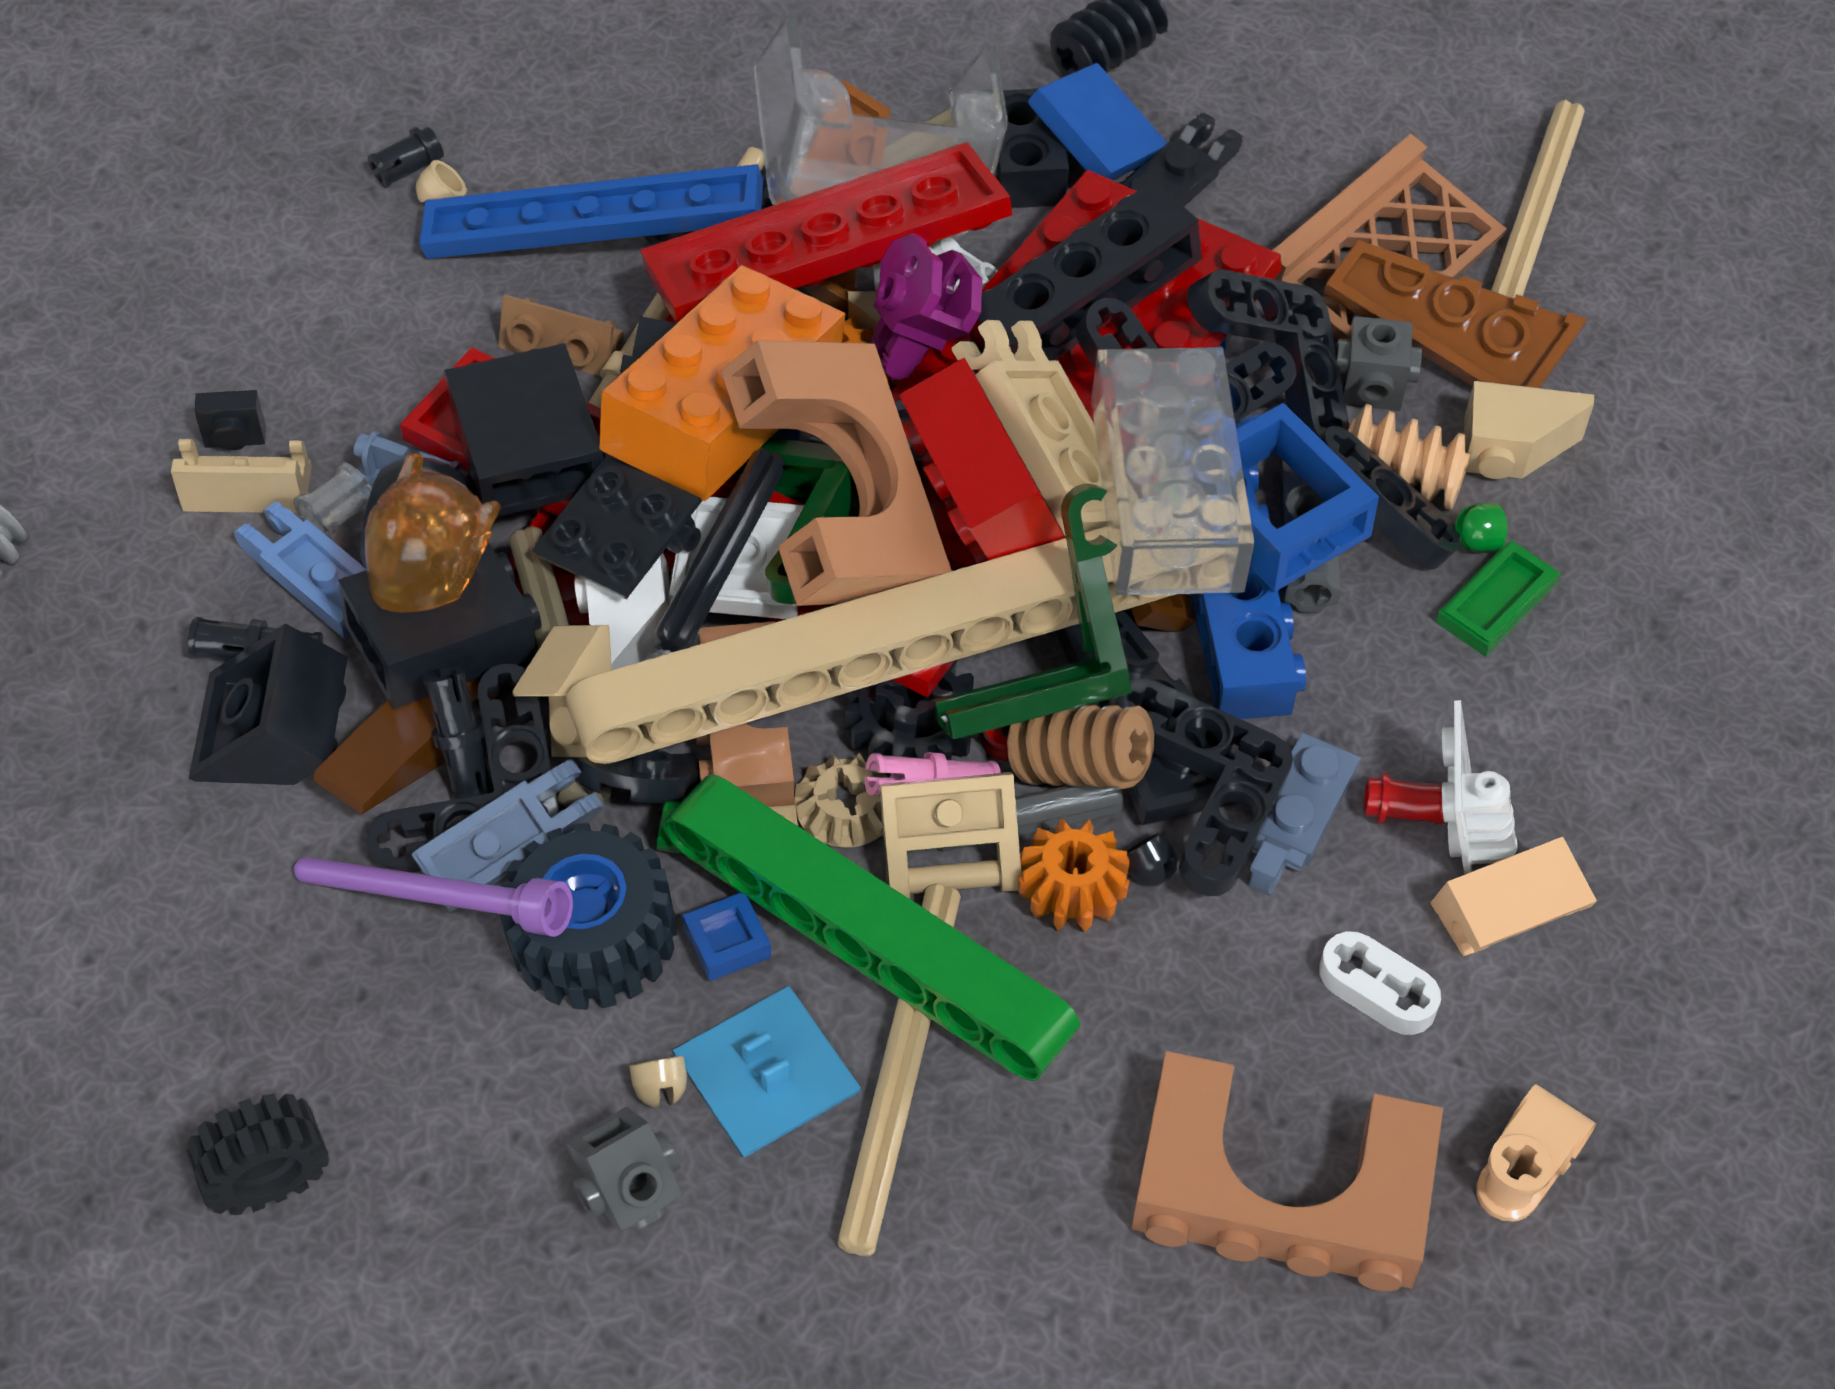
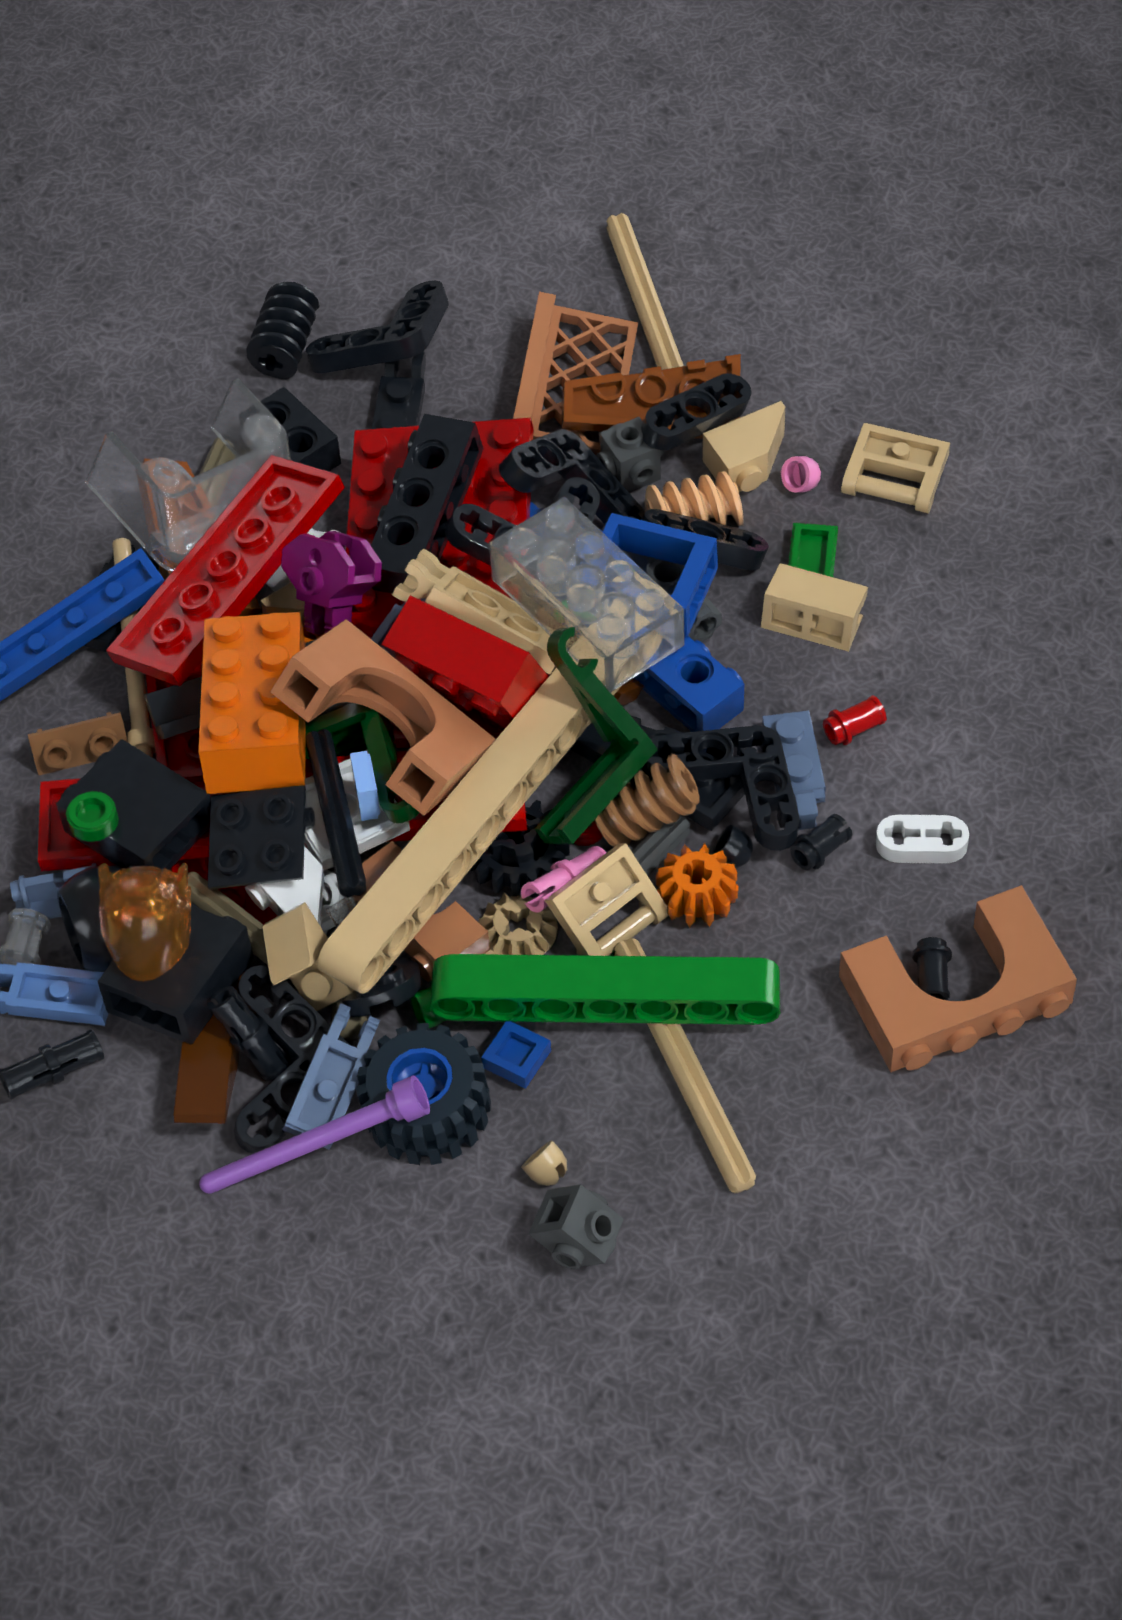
camera: 30 degrees left, 0 degrees up
black tyre [186,1094,329,1215] -> none
black slope [189,623,348,785] -> none
dark azure piece [672,986,861,1158] -> none
blue tile [1027,63,1168,180] -> none
light nougat hinge [1430,837,1597,957] -> none
white hinge [1442,700,1518,875] -> none
green hinge [1454,503,1508,552] -> none
light nougat piece [1476,1084,1597,1222] -> none
none -> green tile [66,791,119,842]
none -> black beam [305,280,449,373]
none -> light blue tile [350,751,380,821]
none -> black beam [641,373,752,450]
none -> tan hinge [761,563,868,652]
none -> bright pink hinge [781,456,821,493]
none -> black pin [790,814,853,871]
none -> tan plate [841,423,950,514]
none -> black pin [912,937,952,1000]

